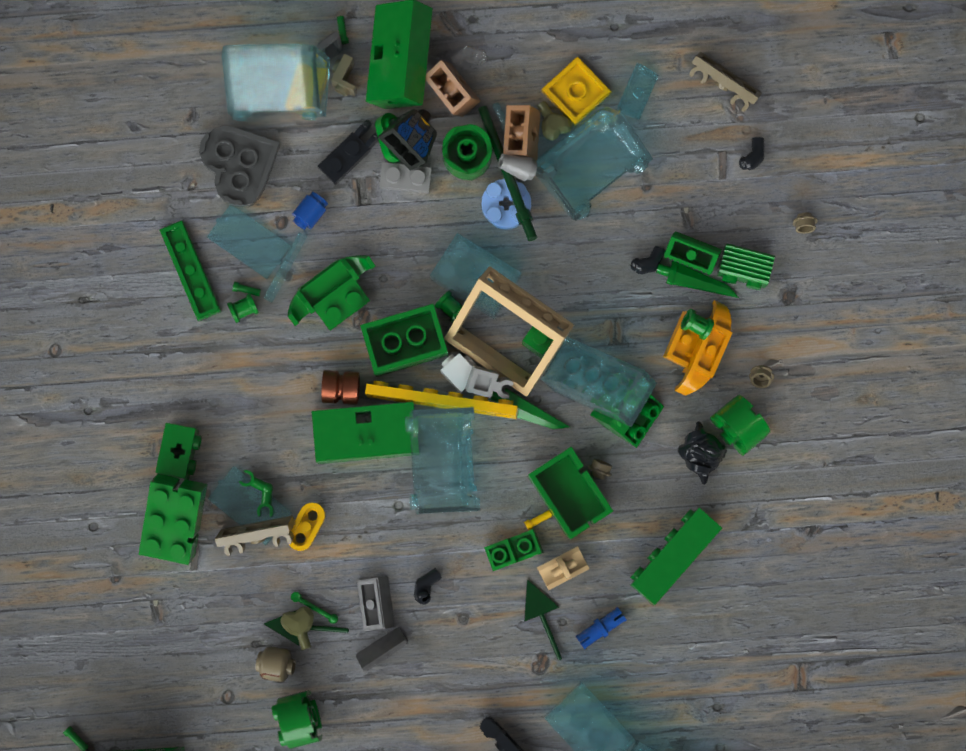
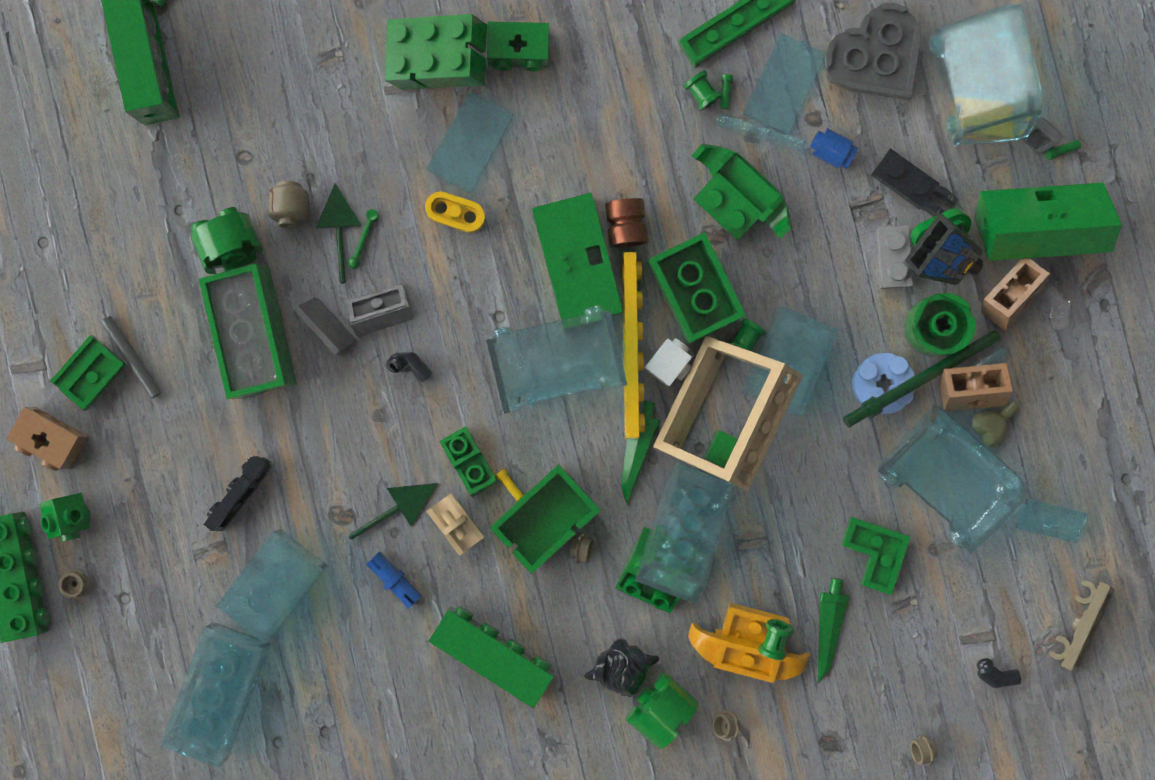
camera: 80 degrees right, 5 degrees up
dark tan plate [215,515,295,556] -> none
green arm [238,470,275,518] -> none
olive rock [281,606,314,650] -> none
dark tan bracket [331,54,357,96] -> none
light grey plate [465,365,514,399] -> none
light grey cone [498,154,537,181] -> none
yellow tile [541,56,612,126] -> none
black arm [630,246,666,274] -> none
green brick [664,231,722,275] -> none
green brick [717,243,775,290] -> none
none -> brick [198,263,297,399]
none -> green plate [840,517,911,595]

